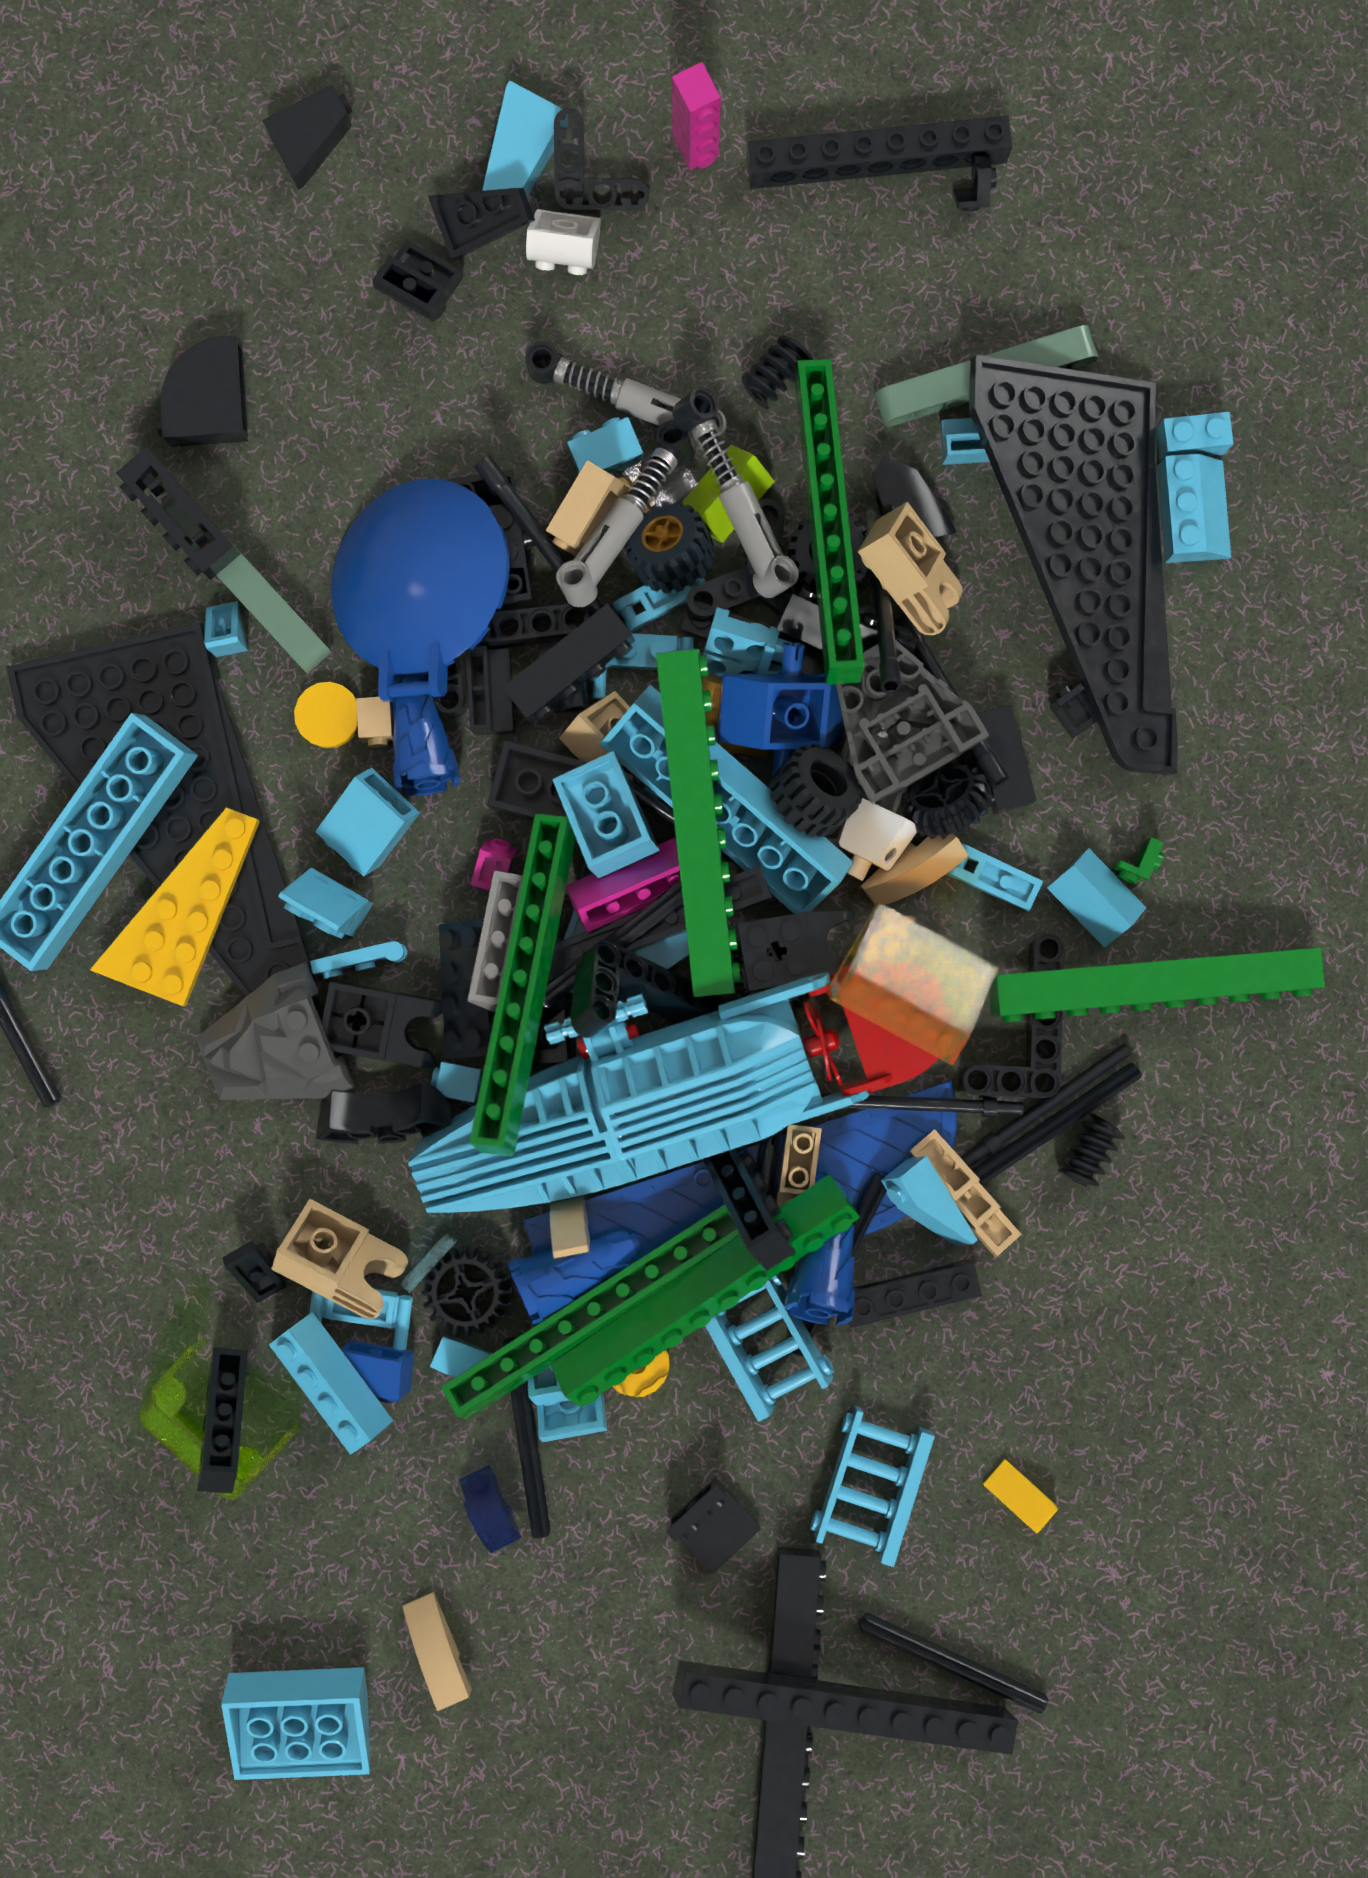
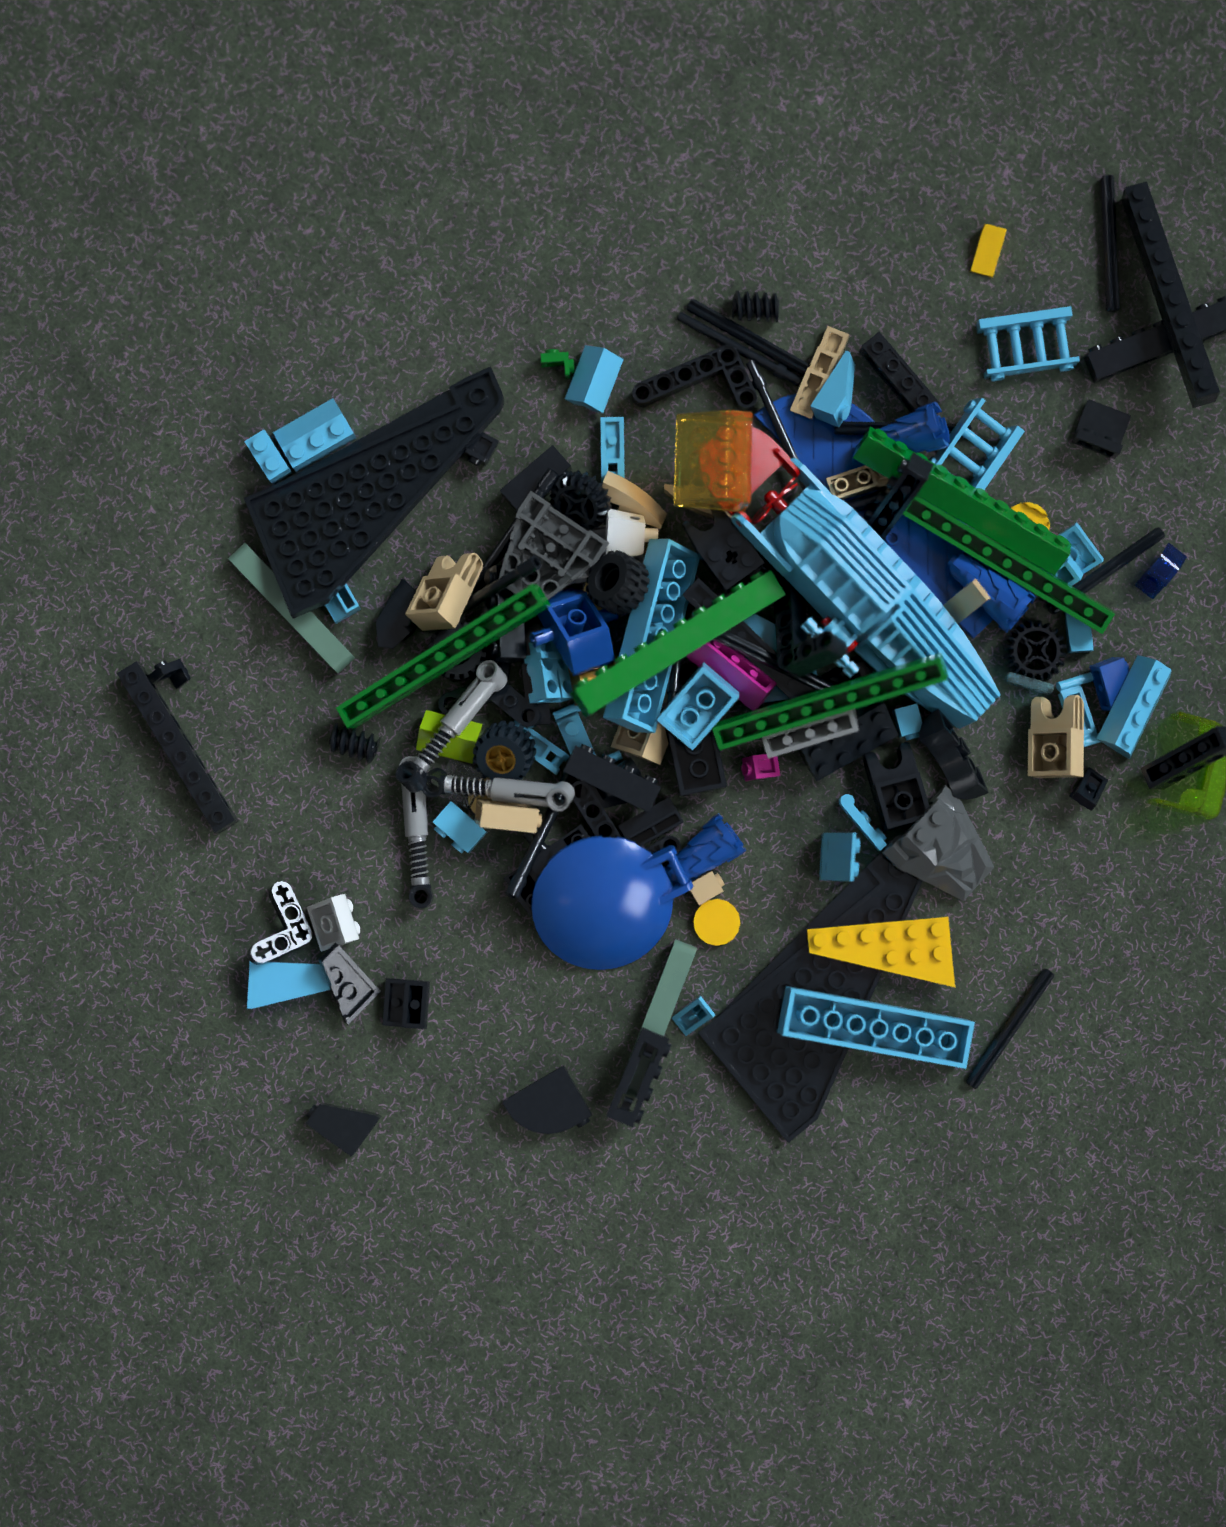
camera: 115 degrees left, 0 degrees up
medium azure brick [315,768,420,877] -> none
dark pink brick [672,62,721,170] -> none
green brick [987,948,1325,1022] -> none

